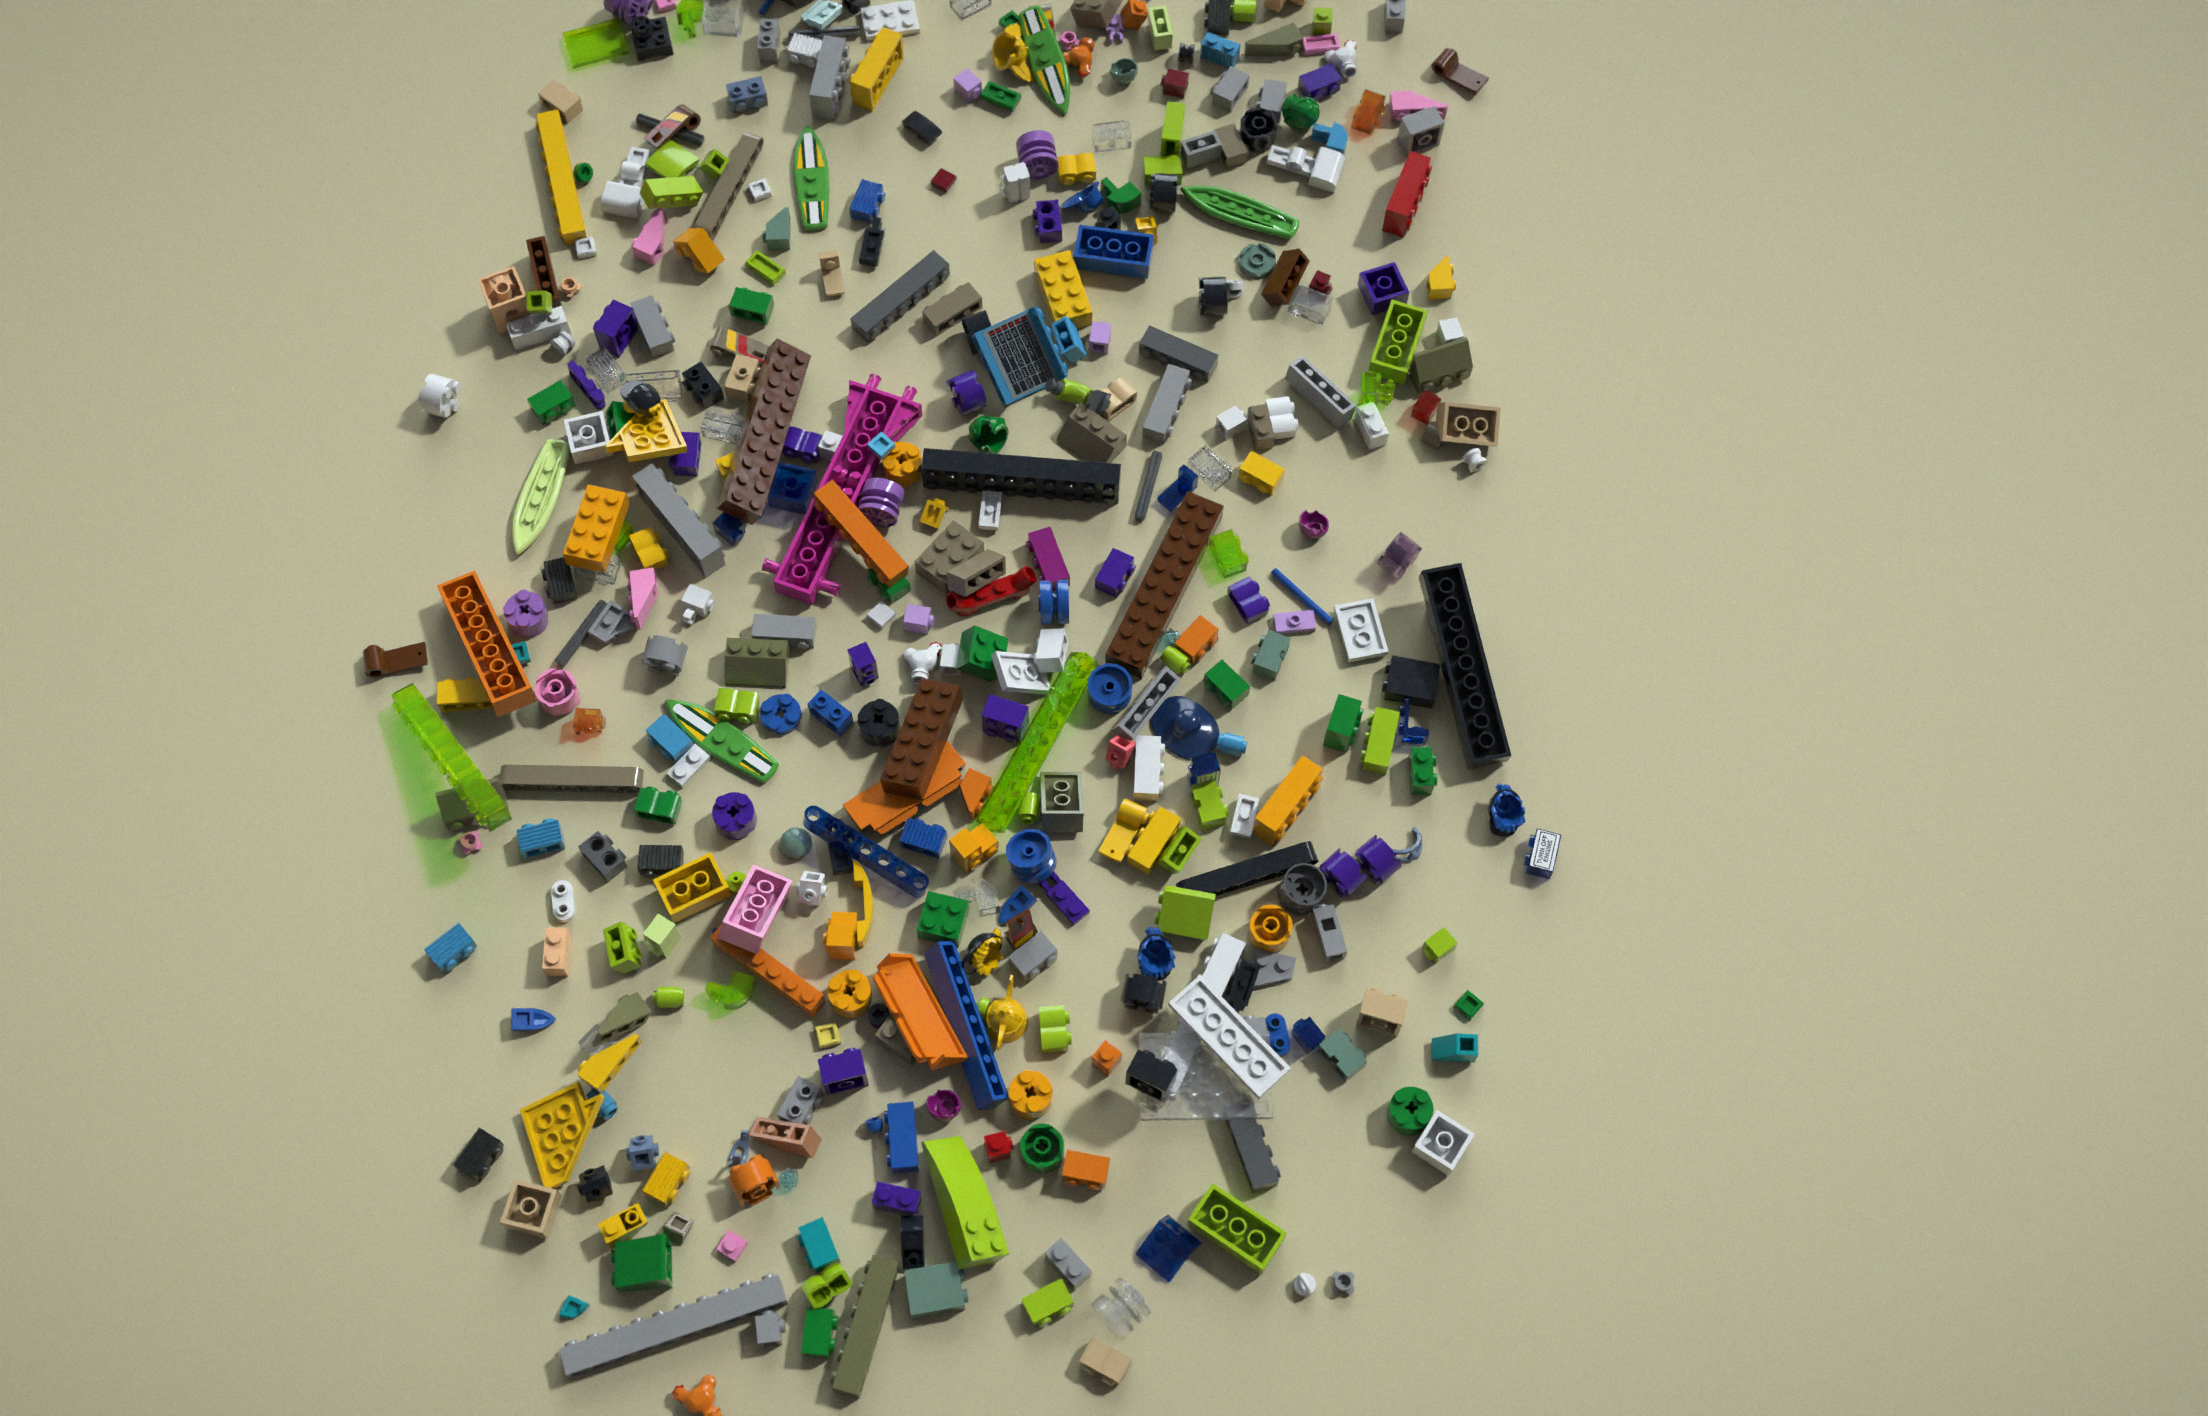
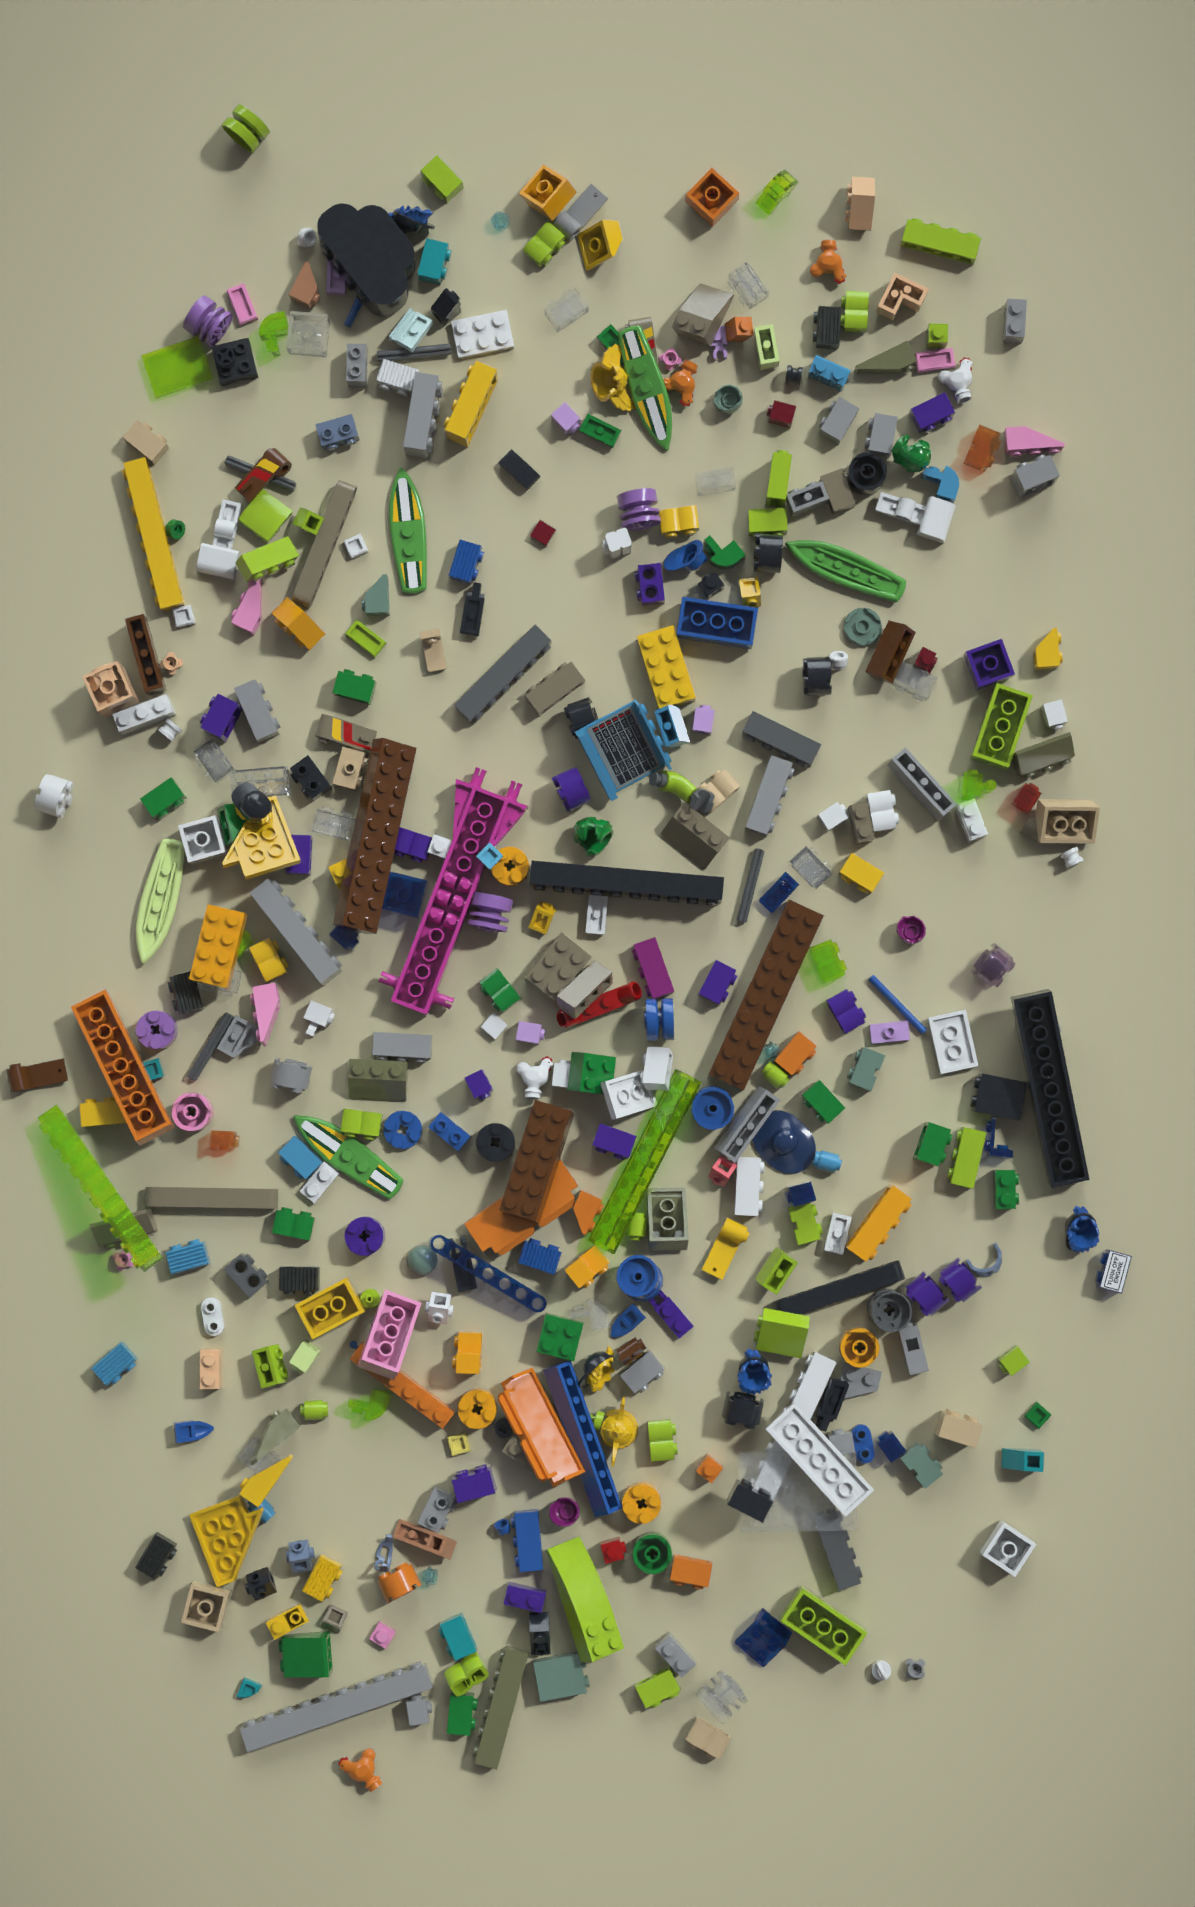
camera: 10 degrees right, 20 degrees up
lime brick [526,291,552,314] -> none
dark purple hinge [568,360,606,410] -> none
orange brick [813,480,909,588] -> none
yellow slope [853,861,874,948] -> none
yellow brick [1126,806,1181,876] -> none
red brick [1382,151,1433,237] -> none
green brick [1387,1086,1434,1136] -> none
door [1431,48,1489,94] -> none

